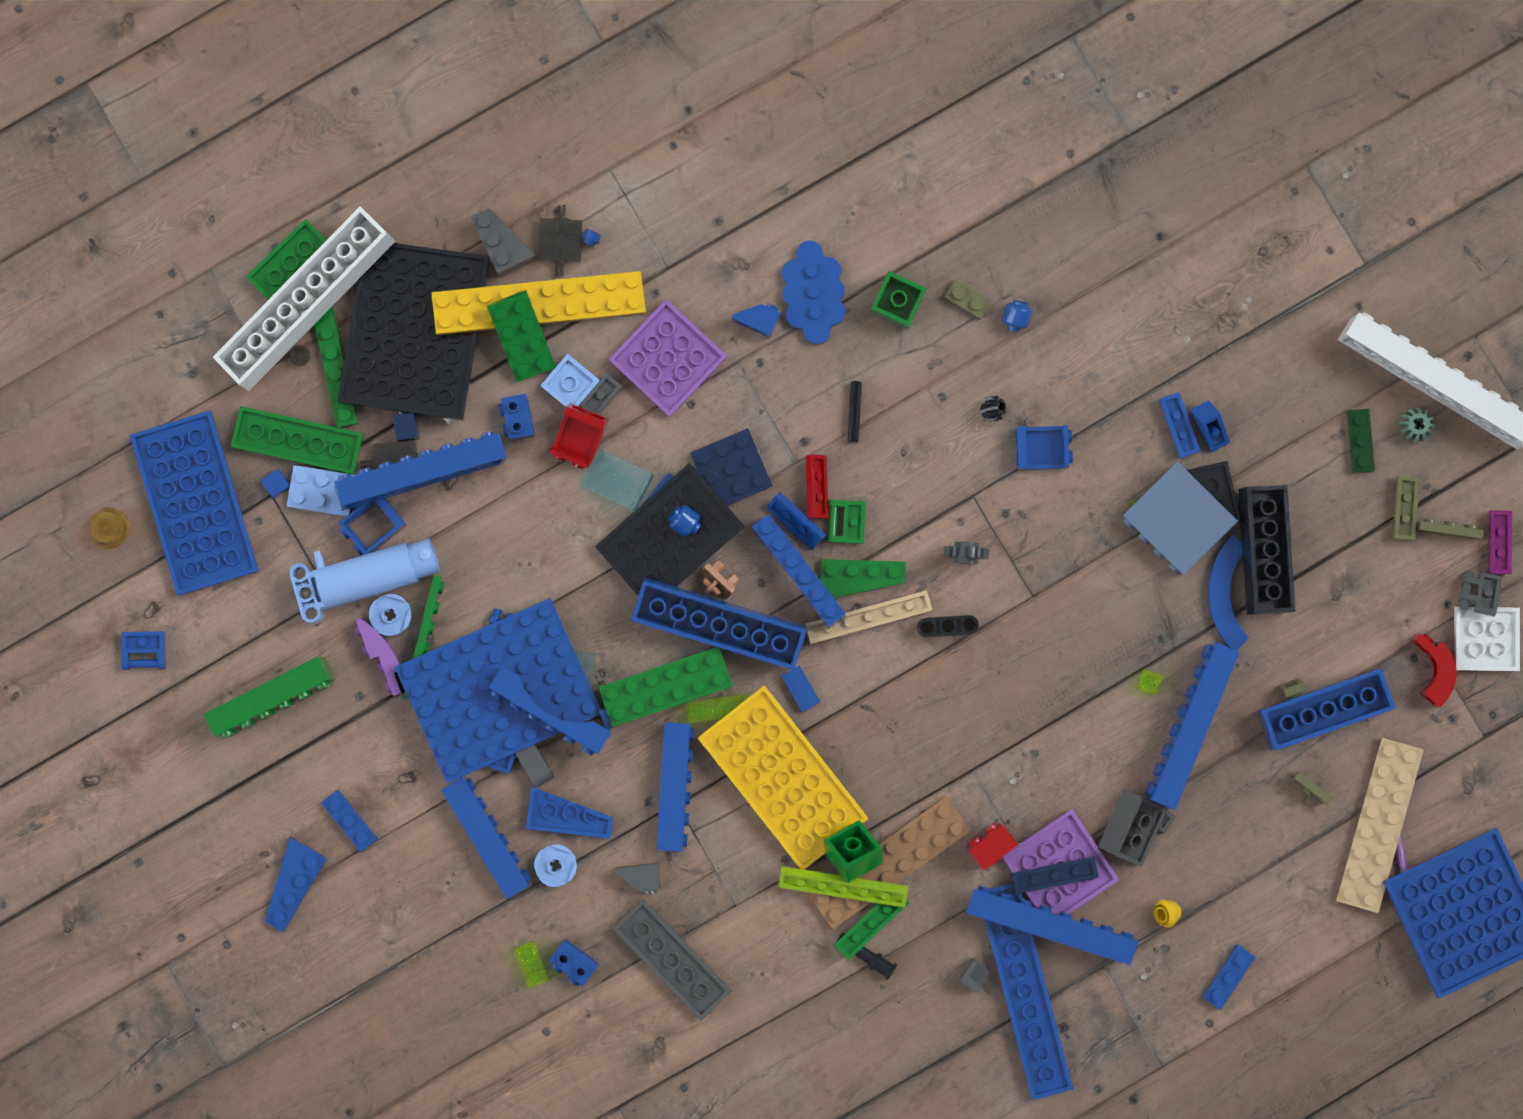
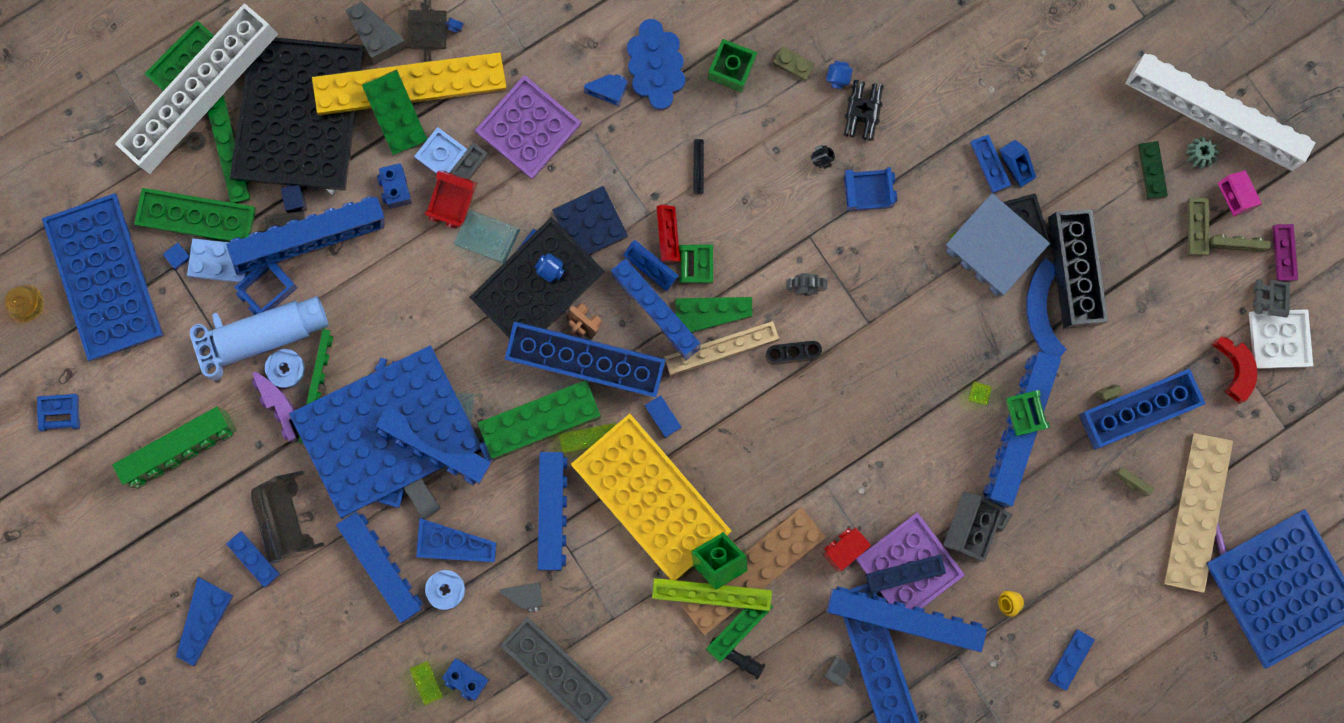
camera: 10 degrees left, 5 degrees down
none -> clear smoke windscreen [251,471,324,564]
none -> black pin [843,80,884,141]
none -> green plate [1005,390,1050,436]
none -> dark pink brick [1218,170,1262,216]

